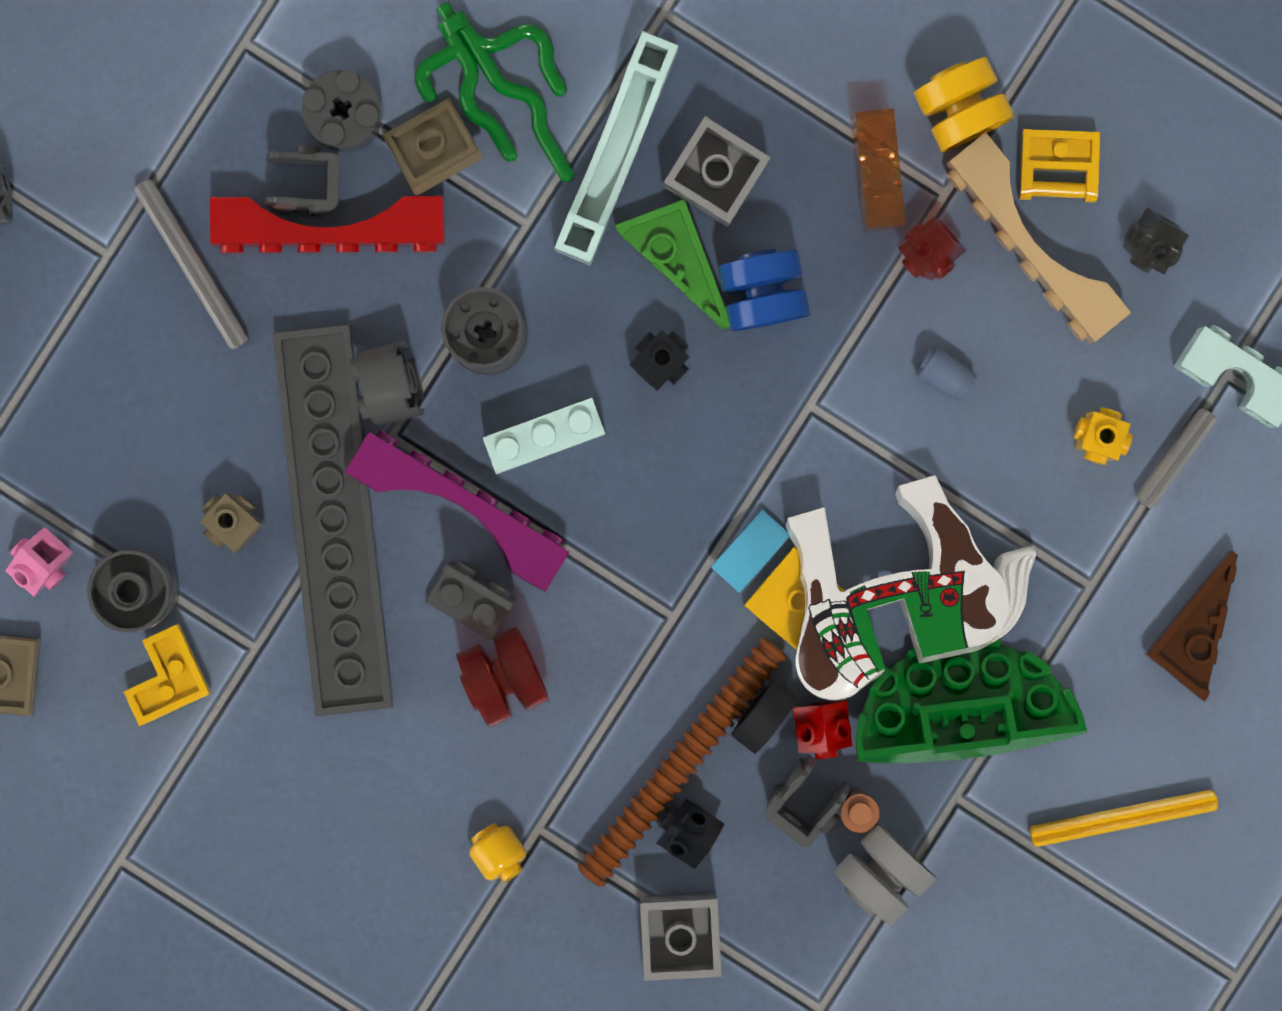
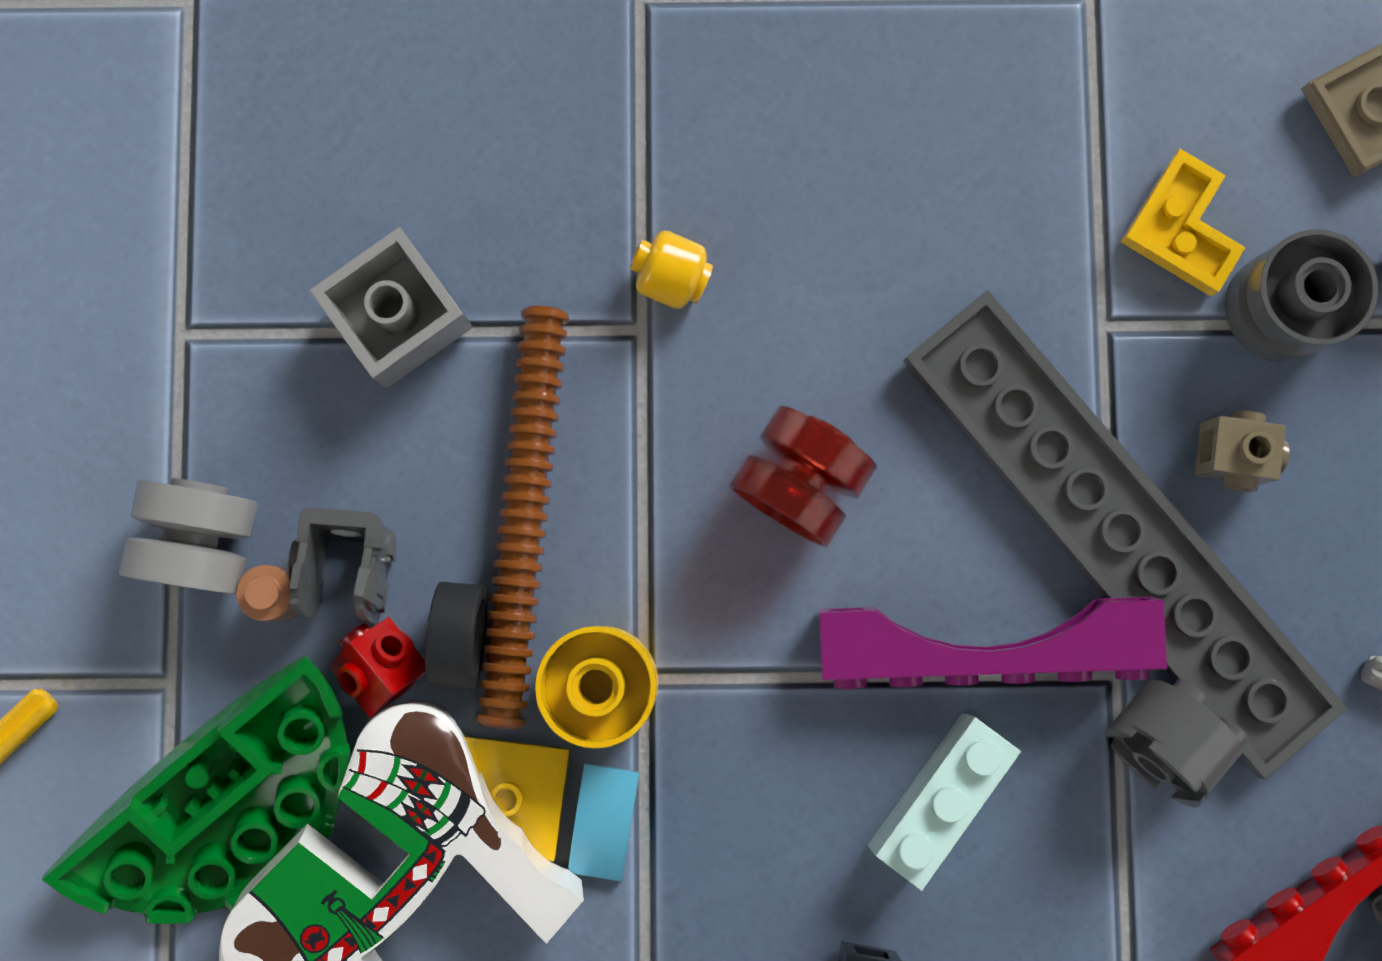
camera: 145 degrees right, 5 degrees down
dark grey bracket [426,560,515,641] -> none
dark grey wheel [441,287,528,375] -> none
black brick [656,798,725,869] -> none
none -> yellow wheel [535,626,658,748]

